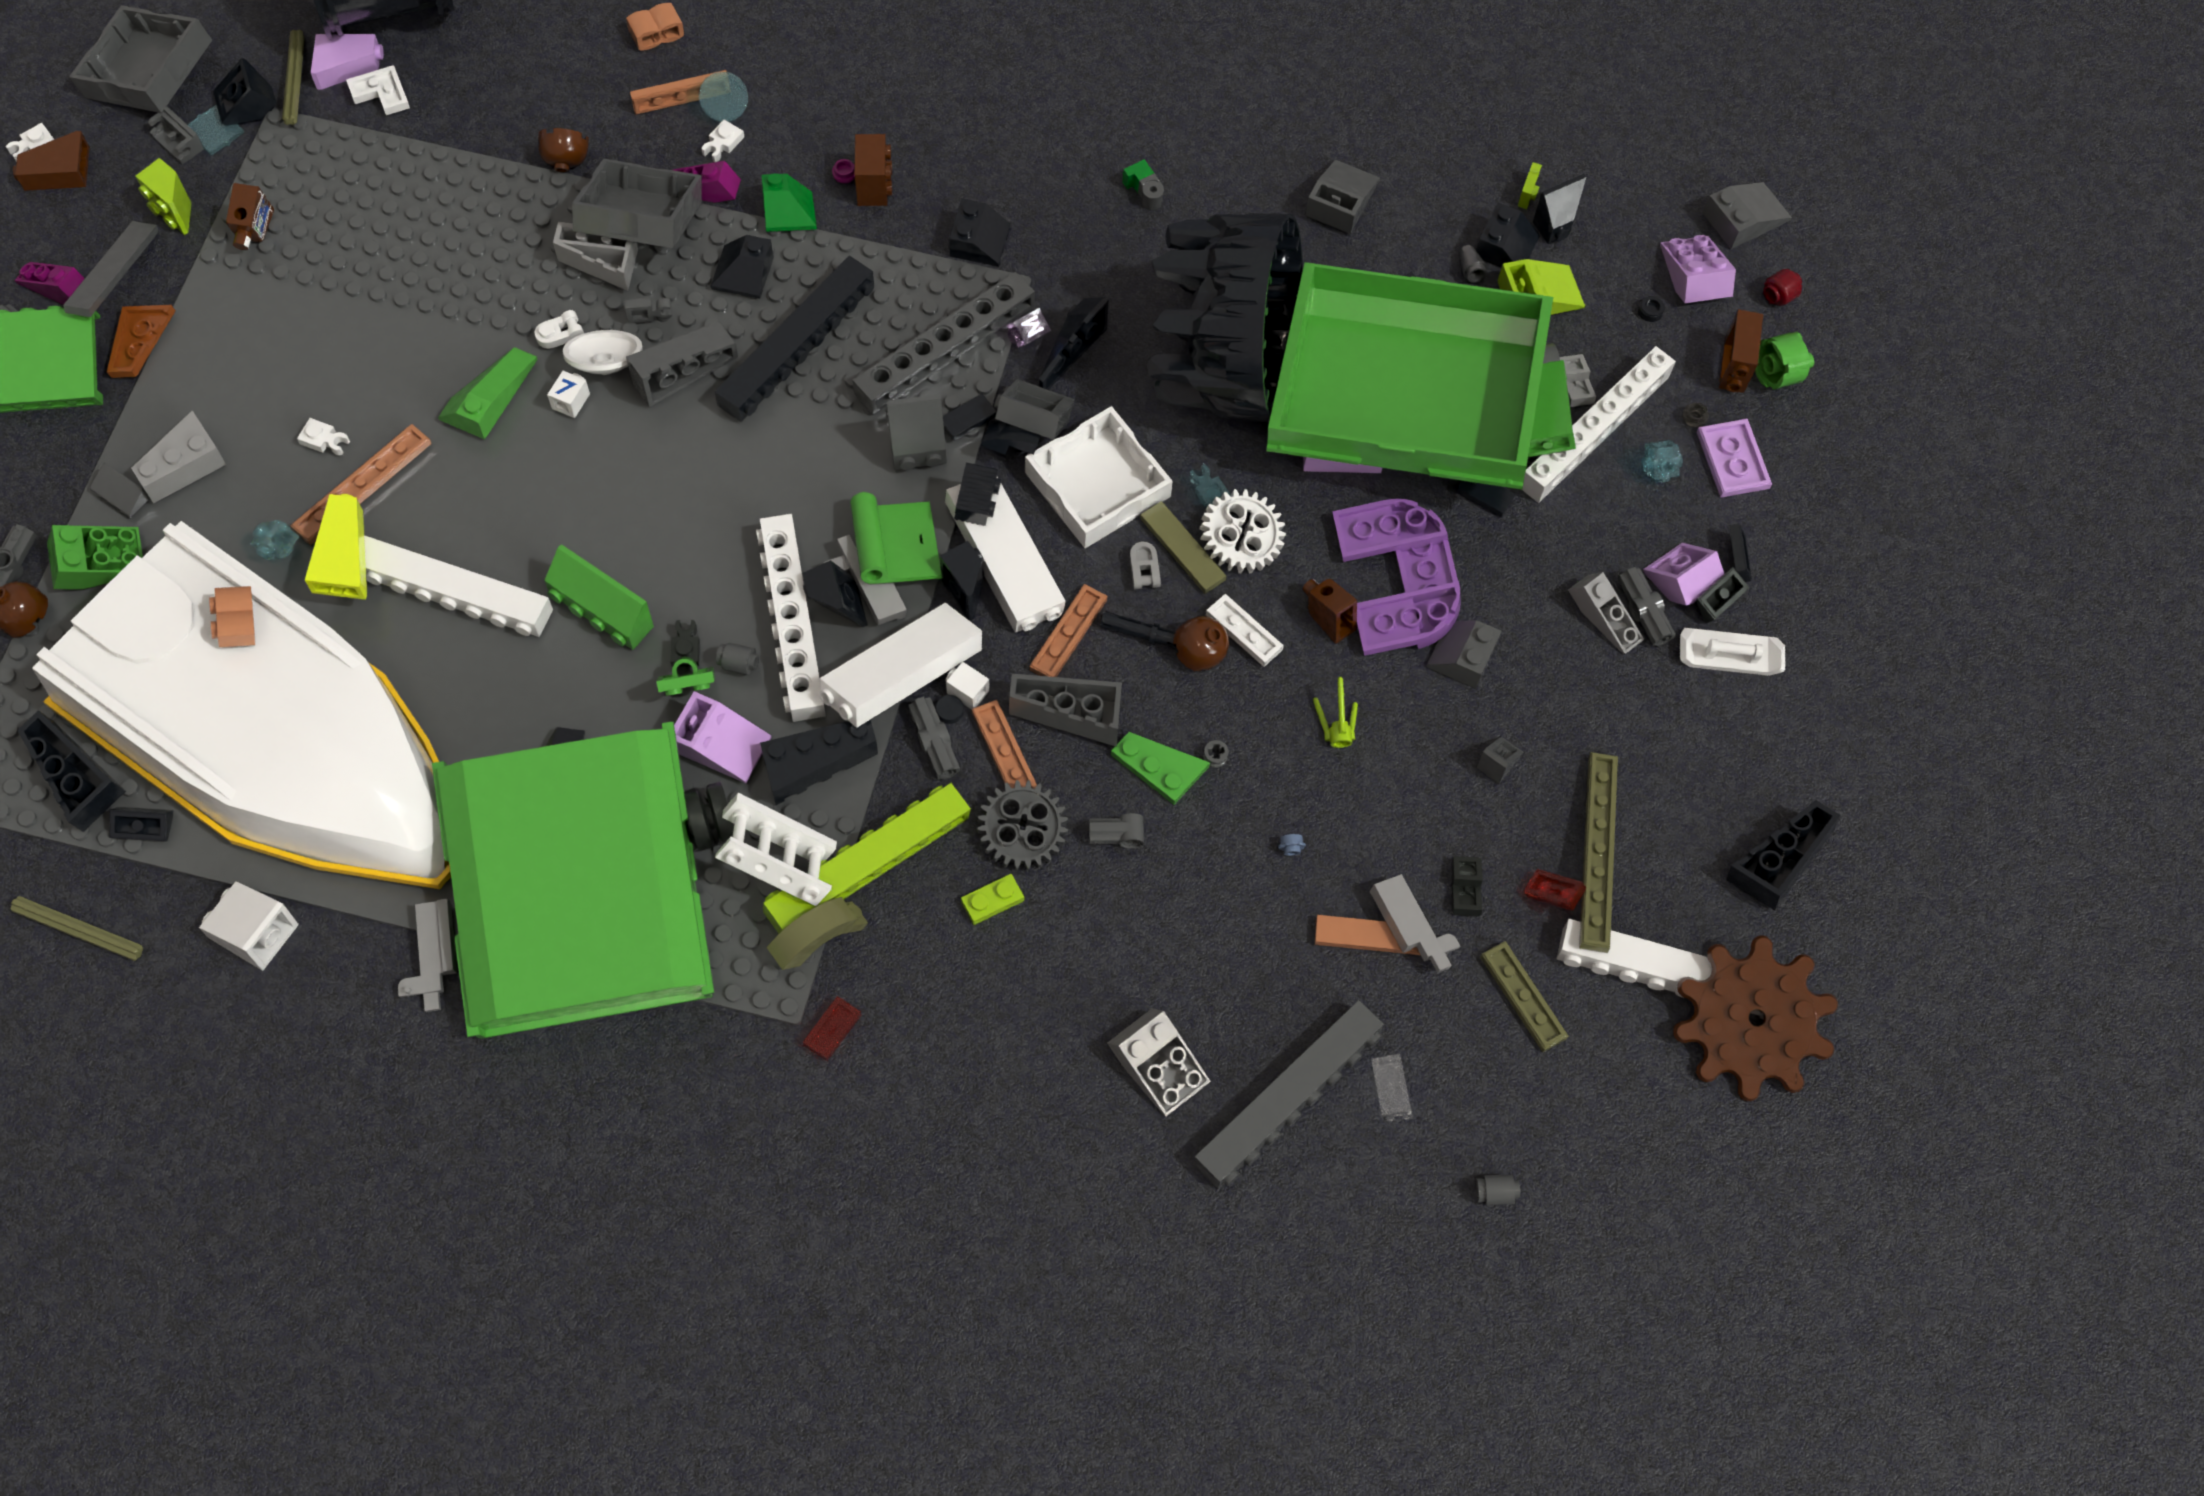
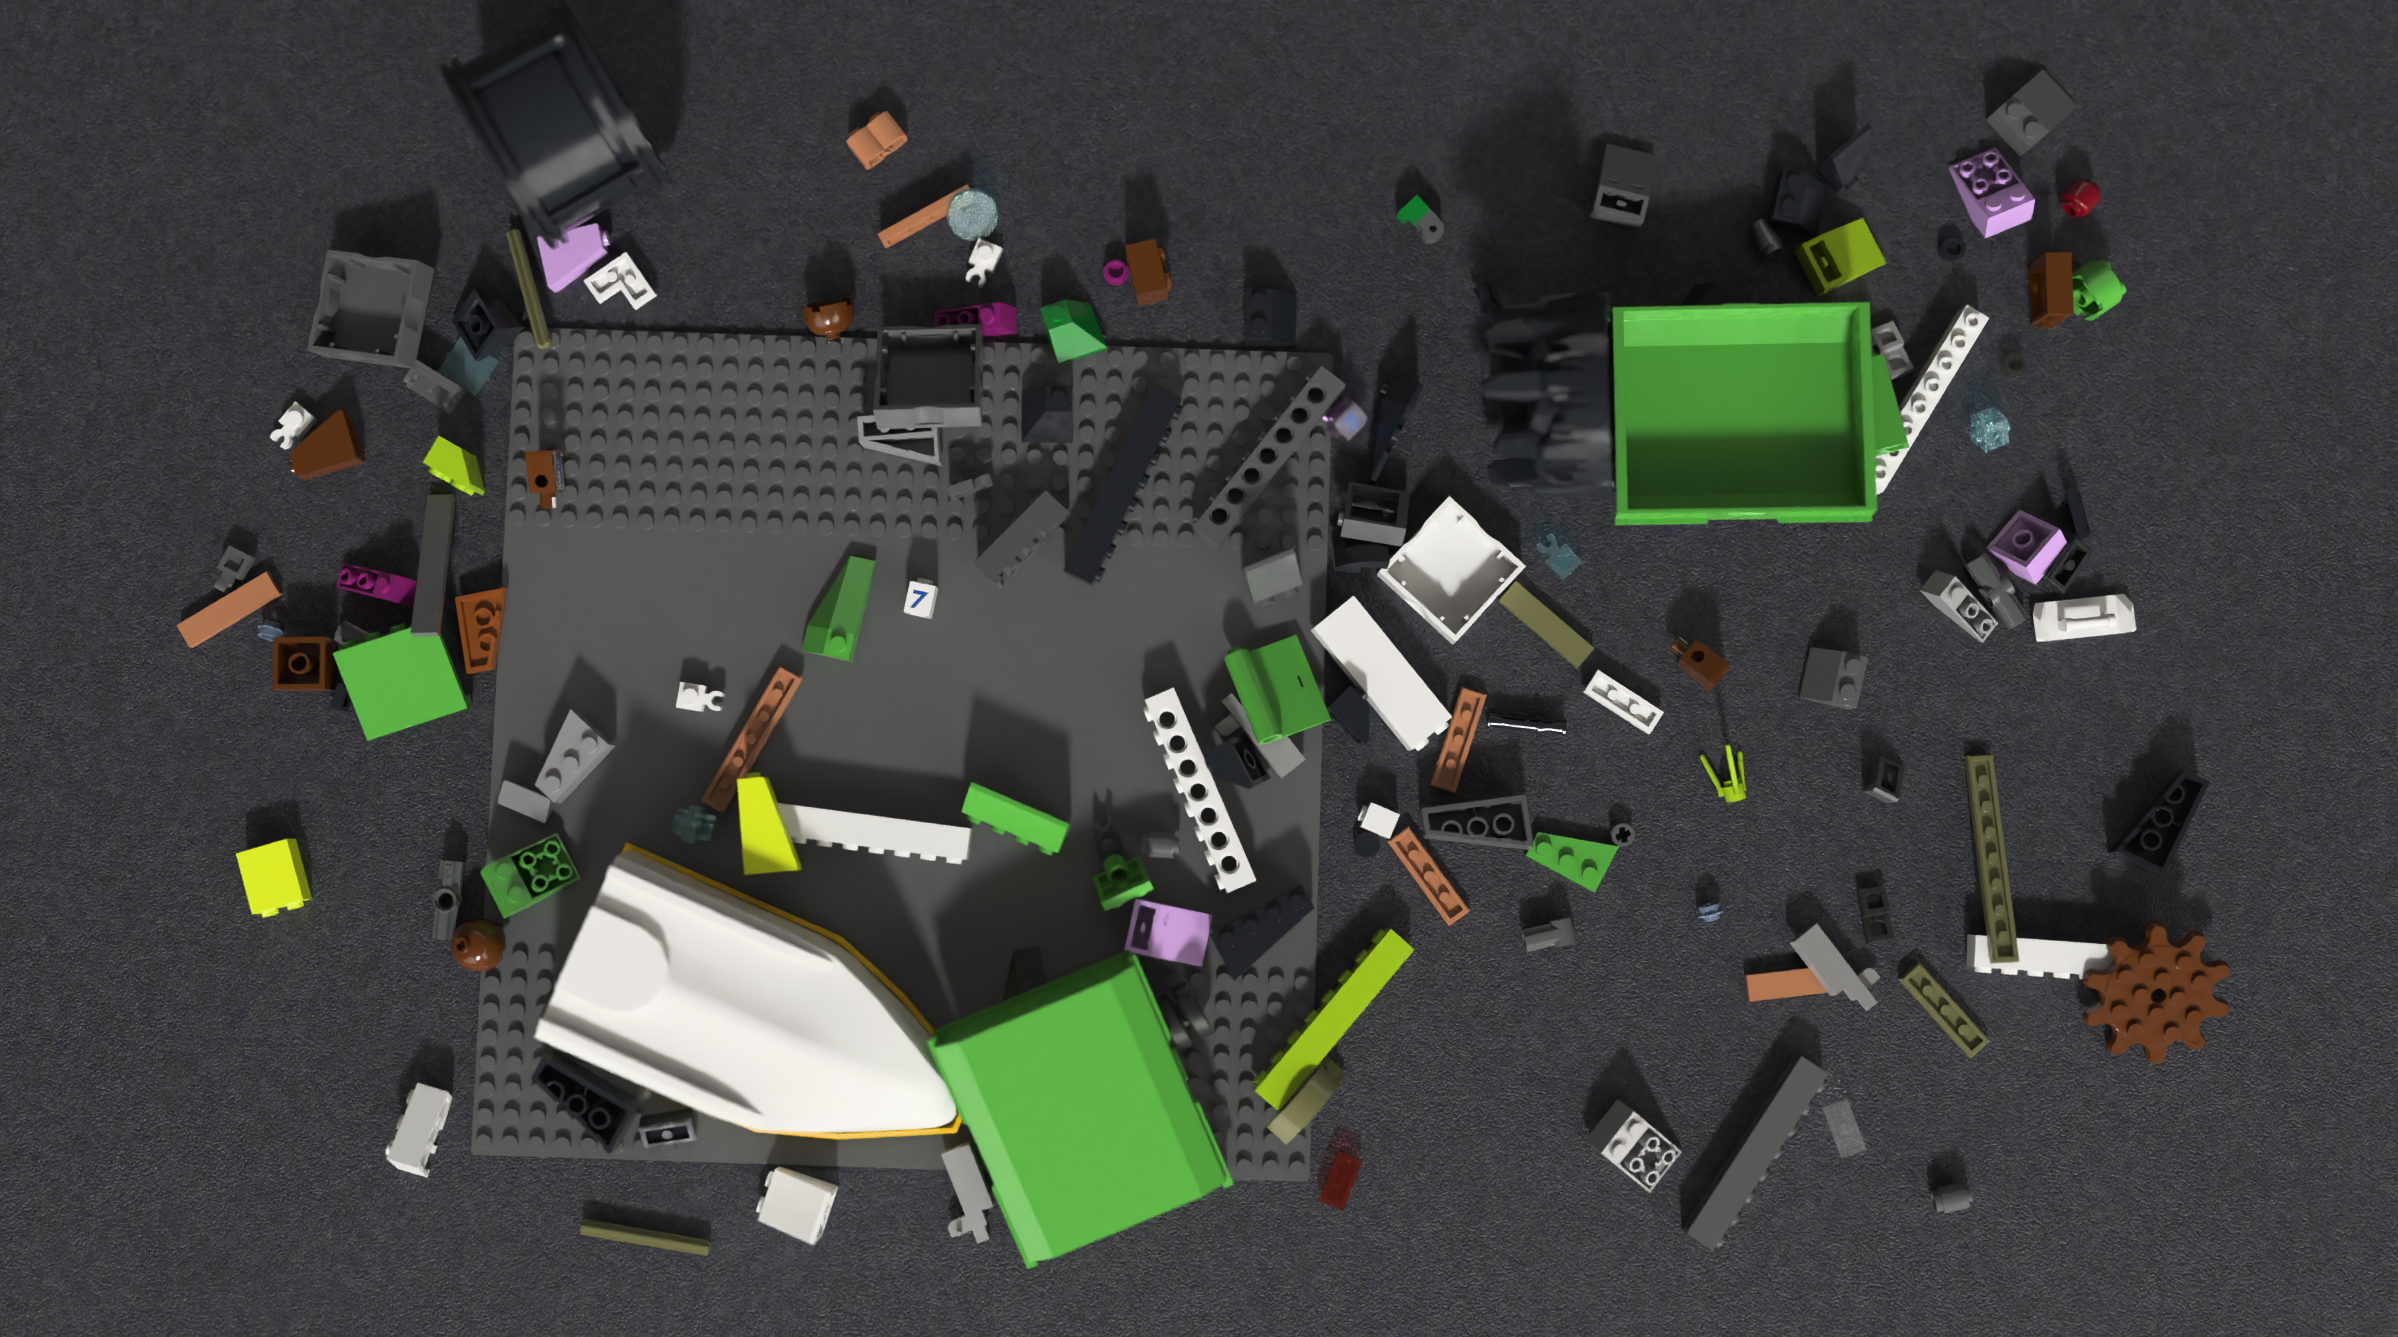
camera: 10 degrees left, 20 degrees up
nougat brick [209,586,255,647] -> none
white plate [535,310,584,349] -> none
white dish [563,330,643,375] -> none
white fence [715,793,837,906] -> none
white brick [819,603,982,728] -> none
dark grey piece [908,697,960,780] -> none
black tile [943,393,997,441] -> none
black brick [954,462,1001,526] -> none
lime plate [961,874,1024,925] -> none
dark grey gear [977,780,1068,871] -> none
light grey plate [1130,542,1161,590] -> none
reddish brown cylinder [1173,616,1229,671] -> none
white gear [1200,489,1286,574] -> none
medium lavender plate [1332,499,1461,656] -> none
lime plate [1518,162,1542,209] -> none
clear red plate [1523,869,1586,911] -> none
lavender tile [1697,419,1772,497] -> none

